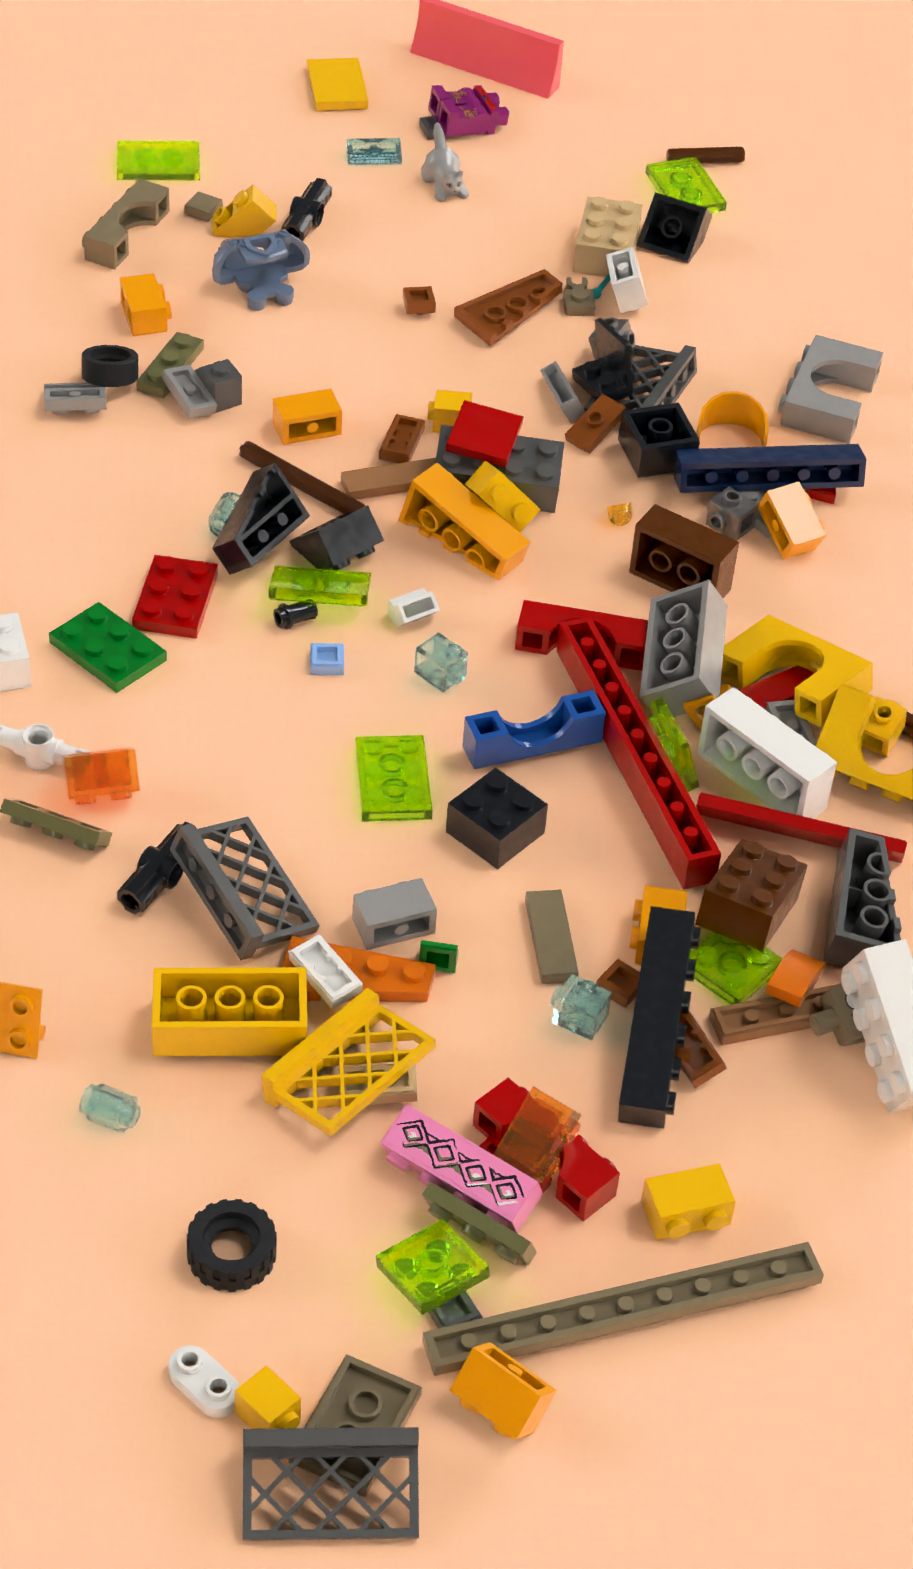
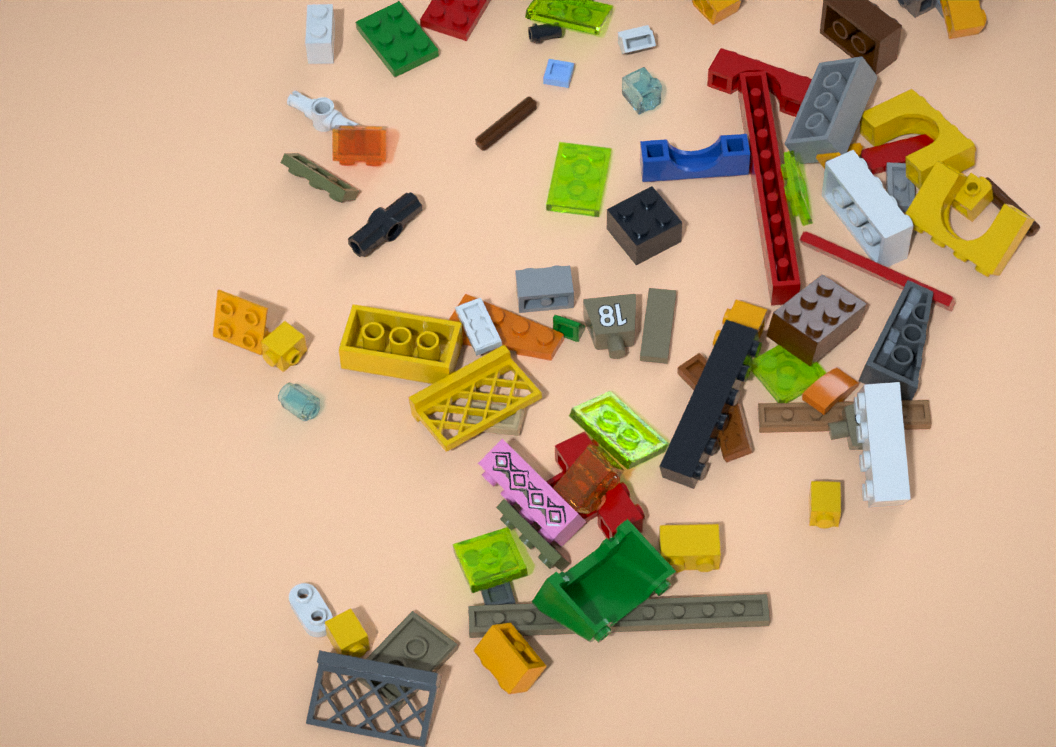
camera: 20 degrees right, 10 degrees up
dark grey fence [170,816,320,961] -> none
black tyre [187,1199,277,1292] -> none
clear light blue brick [550,974,612,1041] -> none
none -> yellow brick [261,321,307,372]
none -> reddish brown axle [475,96,537,151]
none -> green windscreen [532,519,676,643]
none -> clear neon green plate [569,391,669,470]
none -> dark tan torso [583,294,636,359]
none -> yellow brick [809,481,841,529]

